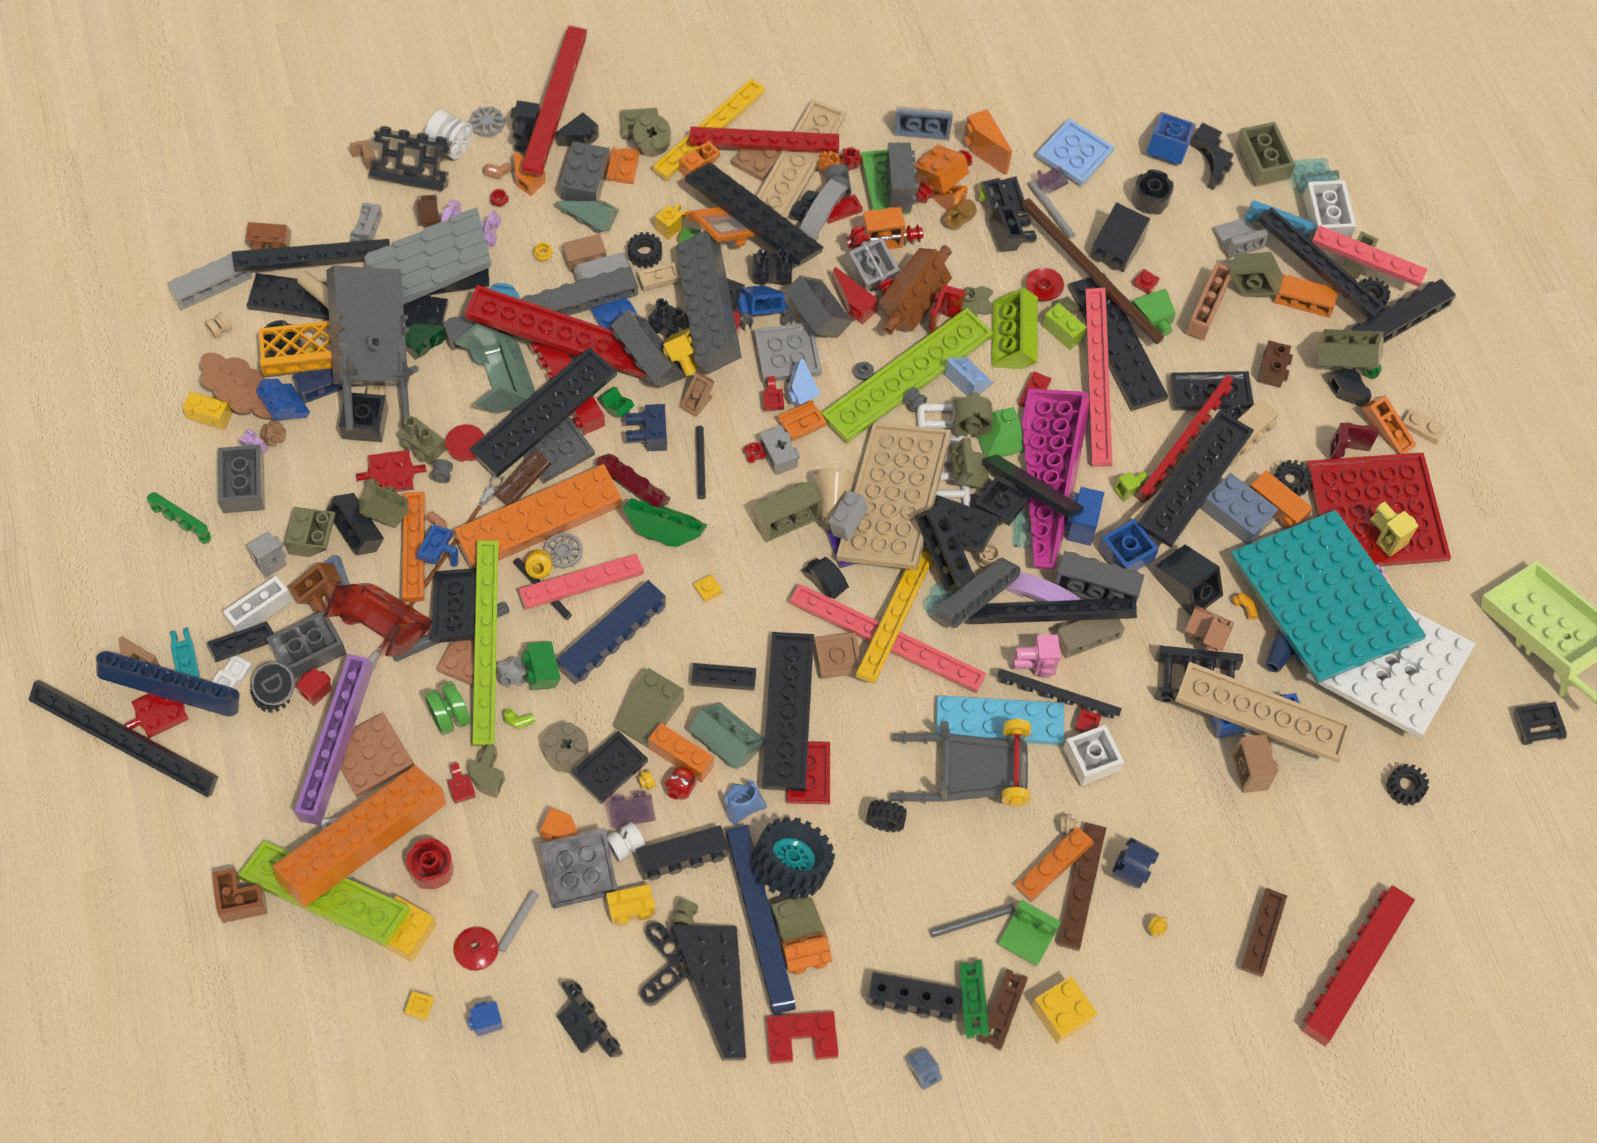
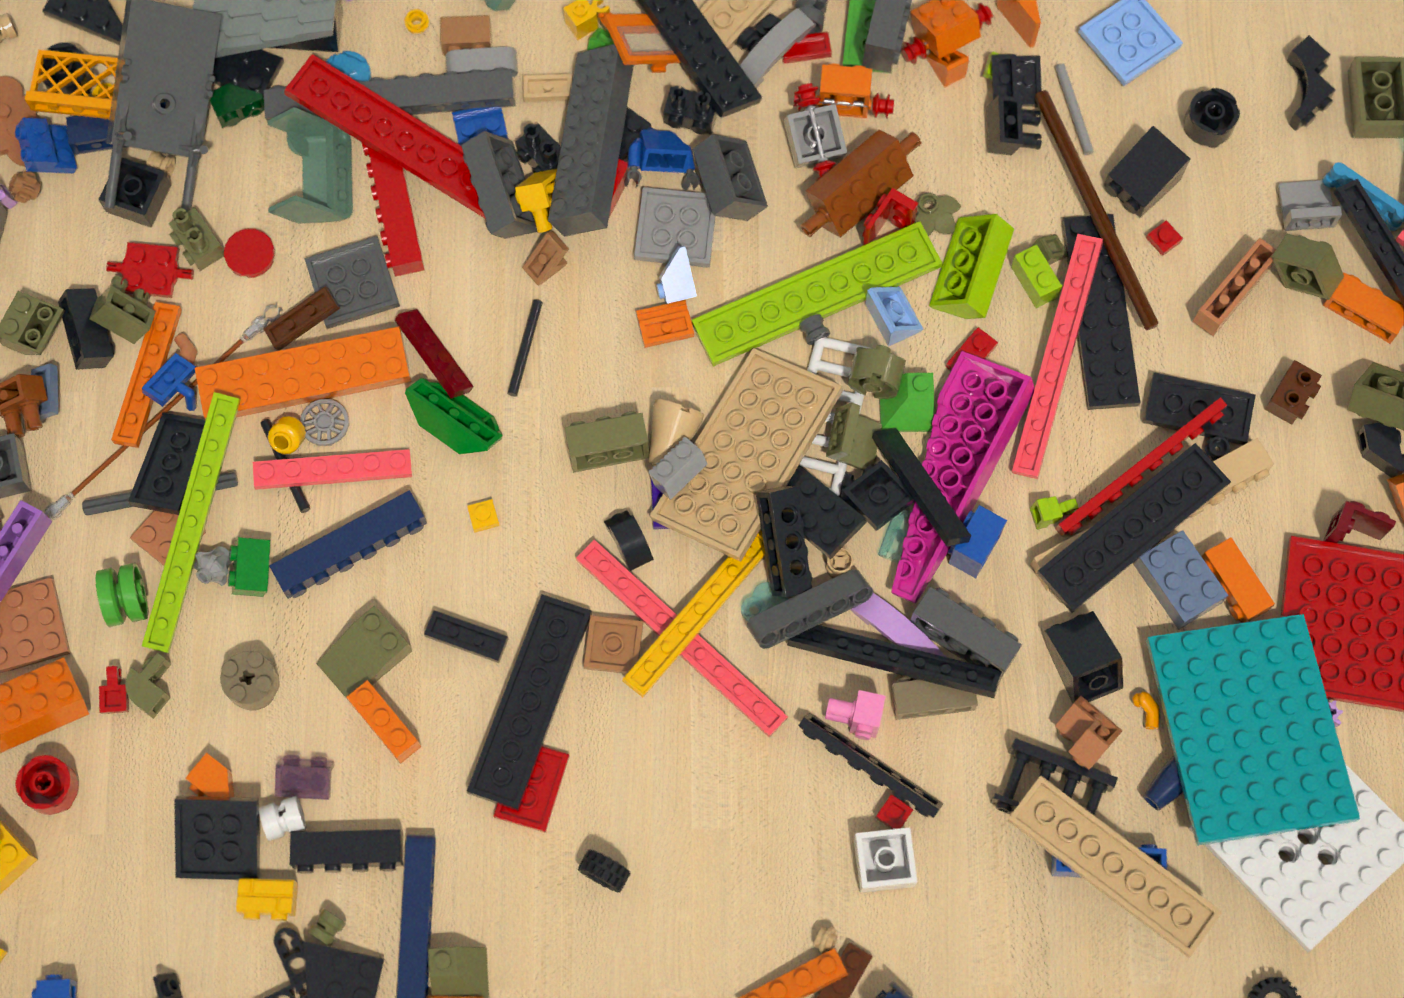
camera: 20 degrees right, 10 degrees up
clear red windscreen [323,583,432,657] -> none
dark grey wheel [430,459,453,483] -> none
red dish [453,927,499,971] -> none
black plate [470,347,617,478] -> none
light grey bar [497,891,539,953] -> none
lime arm [503,709,536,729] -> none
black plate [571,730,648,804] -> none
green bracket [600,387,635,417] -> none
dark blue brick [625,404,667,451] -> none
black tyre [628,232,662,269] -> none
yellow plate [638,770,656,791] -> none
red head [664,767,696,800] -> none
sand green slope [688,702,765,769] -> none
medium blue hair [724,780,767,825] -> none
red plate [743,442,766,463] -> none
black wheel [751,817,835,900] -> none
light grey brick [759,425,800,475] -> none
red plate [762,376,784,412] -> none
red slope [832,267,879,325] -> none
dark grey plate [854,362,874,381] -> none
dark grey piece [890,719,1031,807] -> none
medium azure plate [936,696,1064,745] -> none
pearl gold piece [945,199,977,230] -> none
red dish [1026,267,1064,301] -> none
bracket [1037,166,1069,194] -> none
blue brick [1098,518,1159,571] -> none
bright green torso [1132,288,1175,336] -> none
blue slope [1146,112,1196,165] -> none
medium nougat brick [1232,734,1278,793] -> none
black tyre [1274,460,1312,497] -> none
light yellow brick [1370,502,1419,557] -> none

